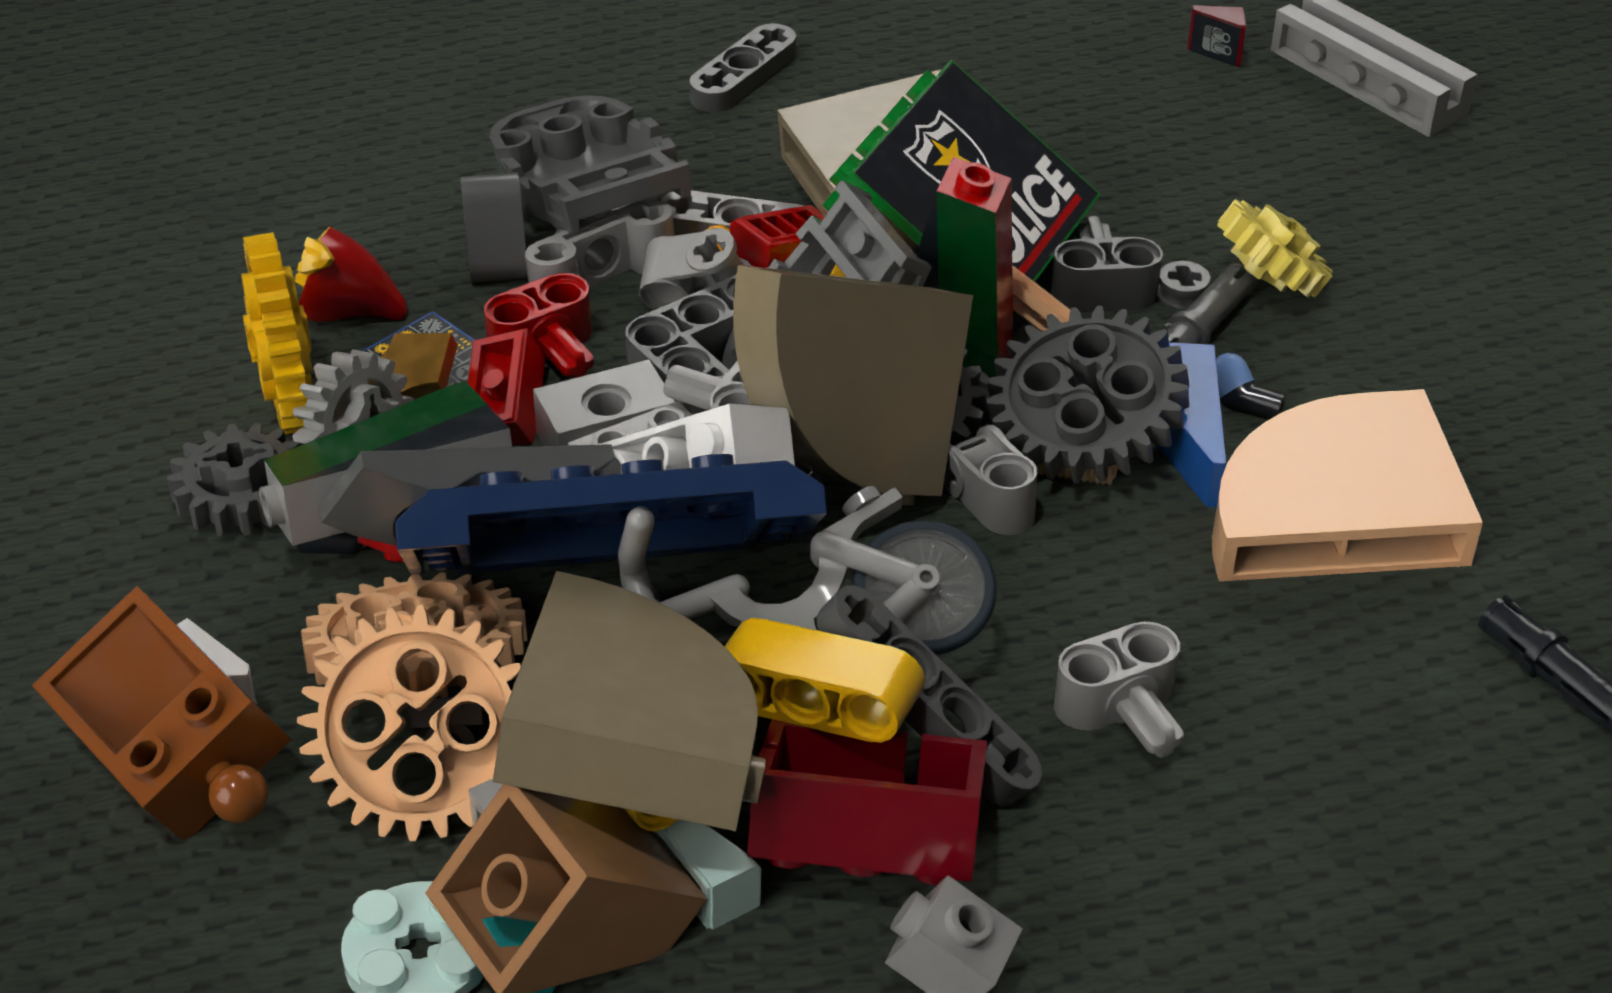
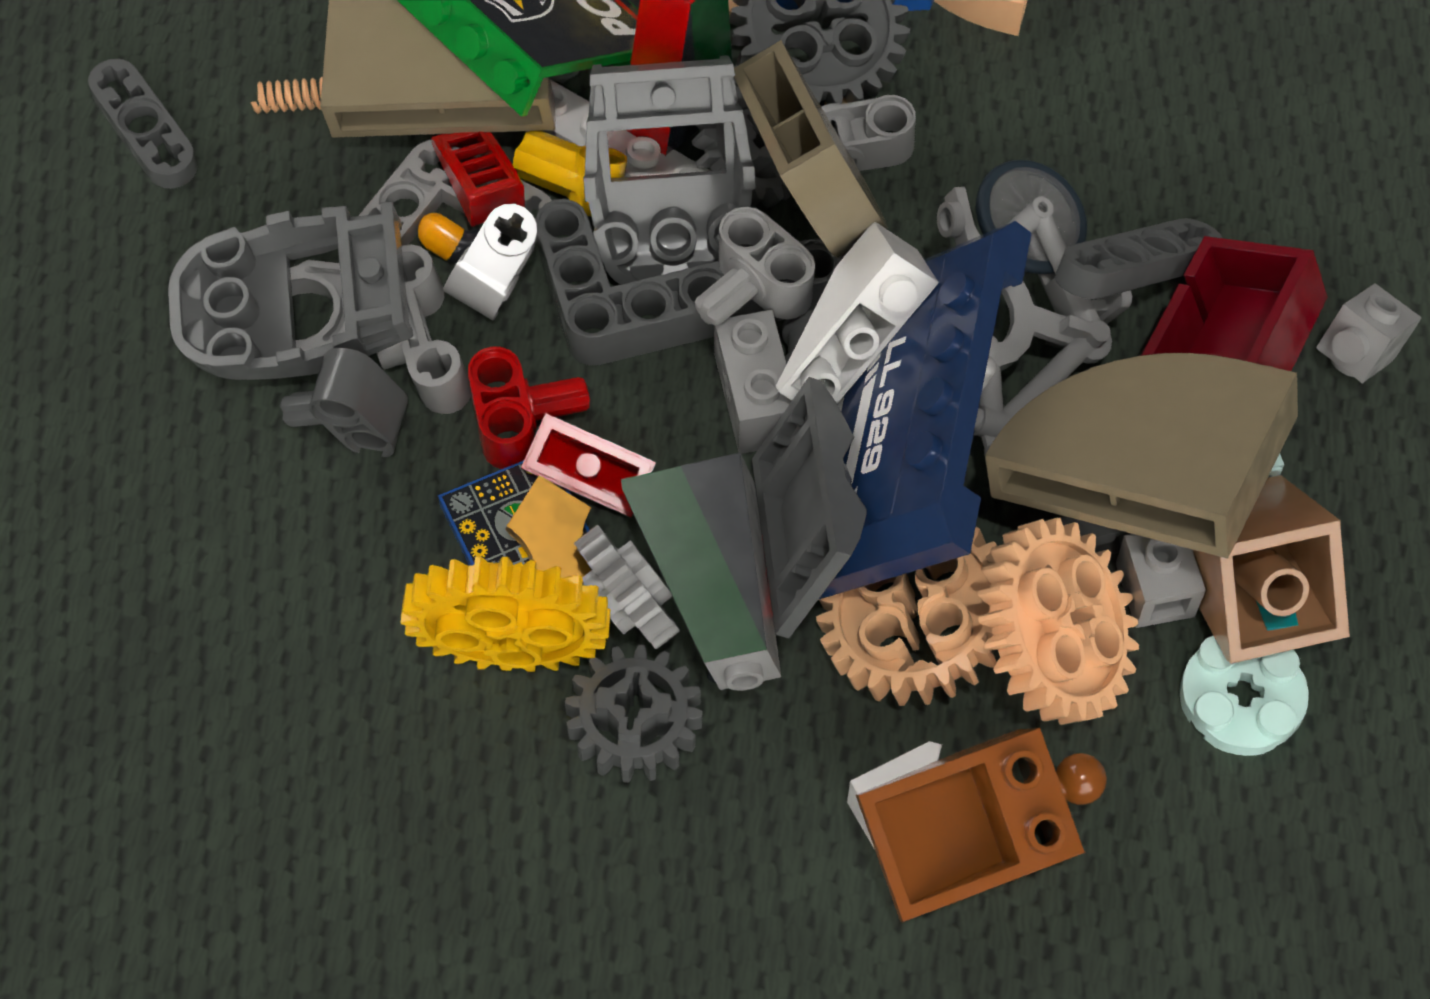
camera: 70 degrees left, 20 degrees up
red hat [295,226,408,322] -> none
light grey brick [533,359,675,446] -> none
yellow beam [724,618,925,743] -> none
light grey beam [1053,621,1184,758] -> none

